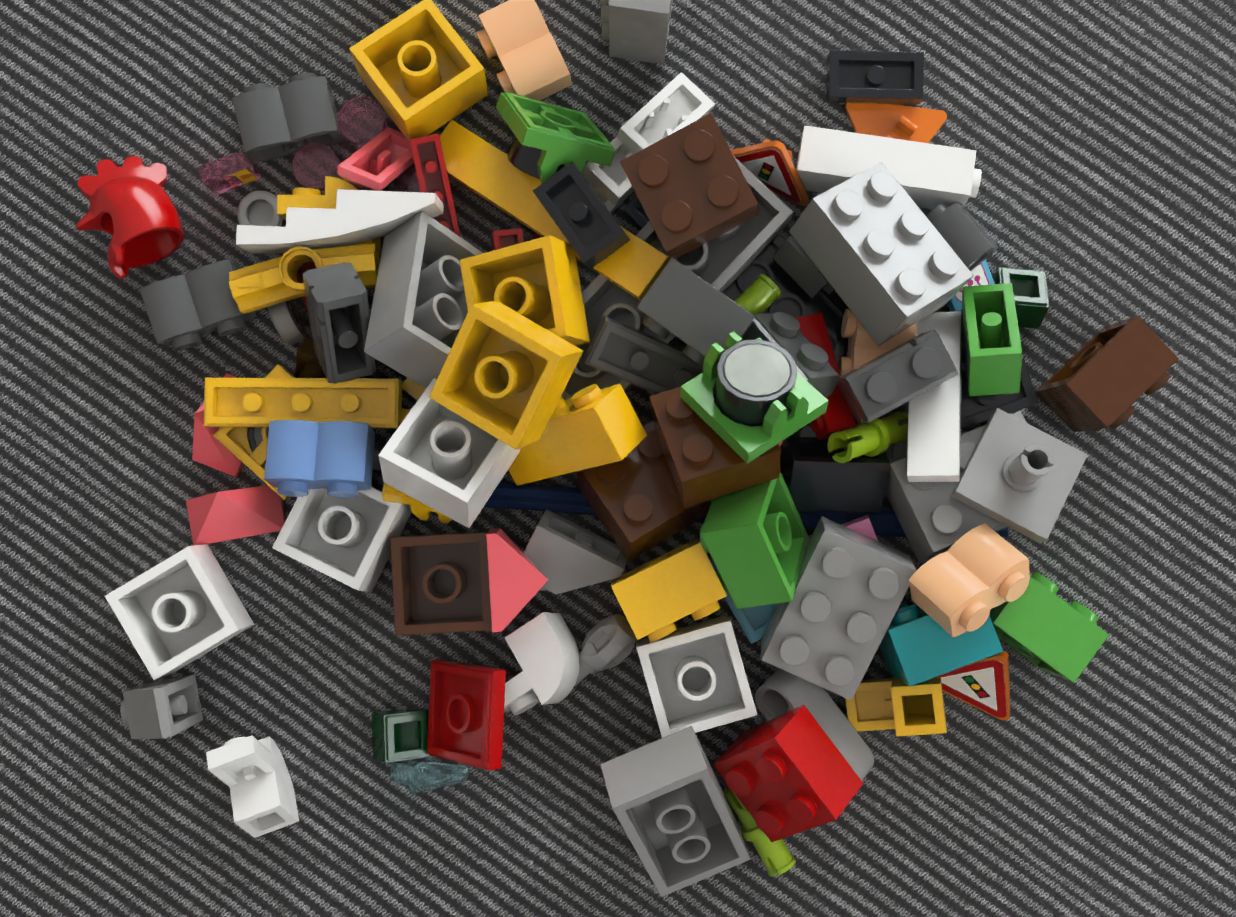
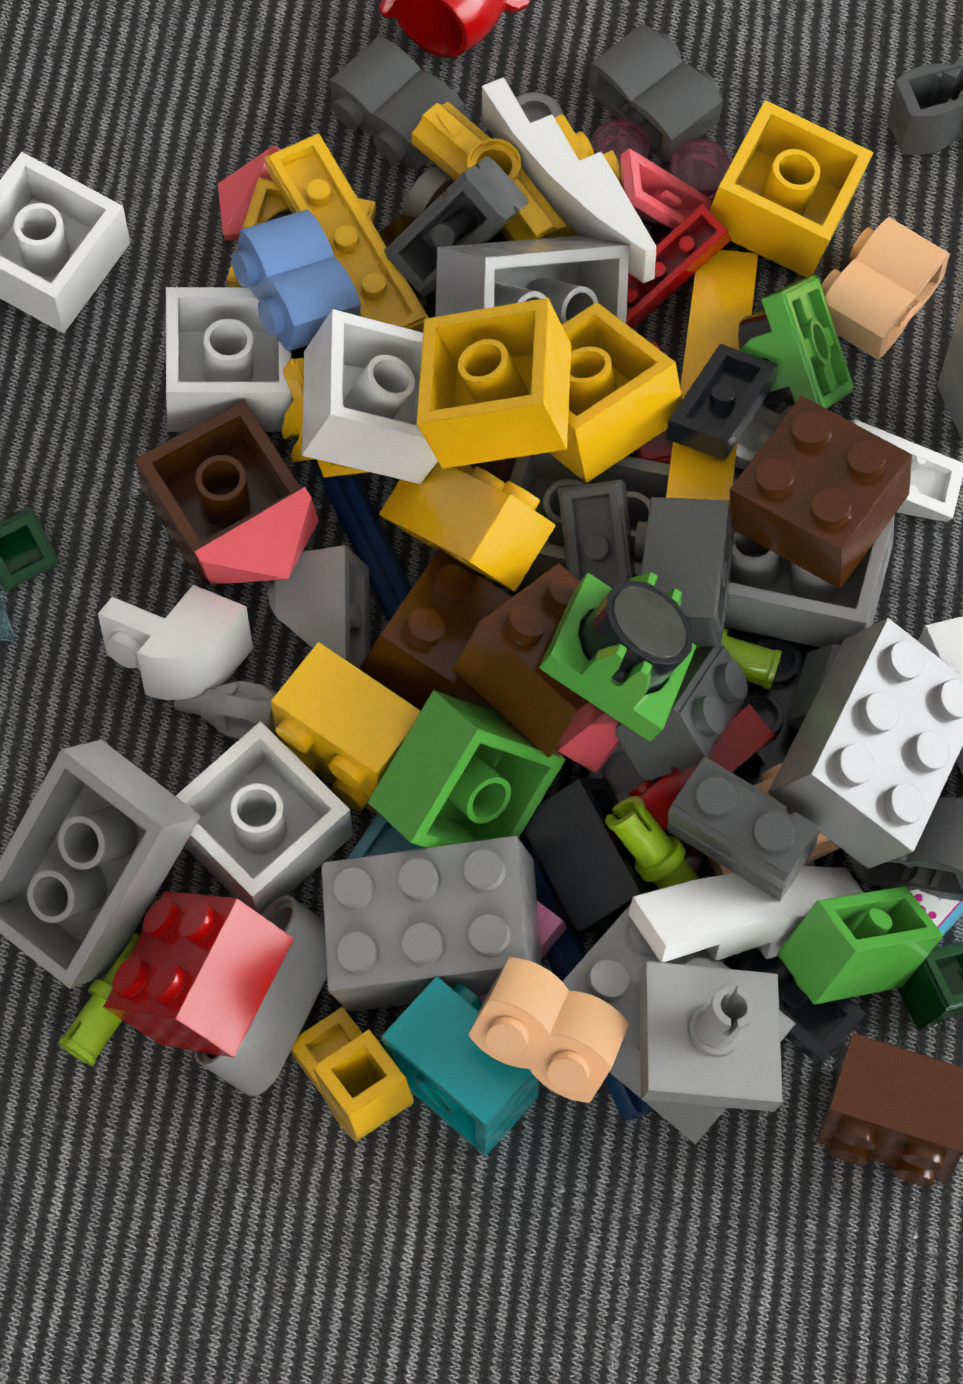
camera: 60 degrees right, 20 degrees down
coral slope [186,485,286,545] -> none
clear pink tile [198,151,261,195] -> none
red tile [427,659,506,771] -> none
piece [731,139,809,207] -> none
piece [938,651,1011,720] -> none
bright green brick [990,571,1109,683] -> none

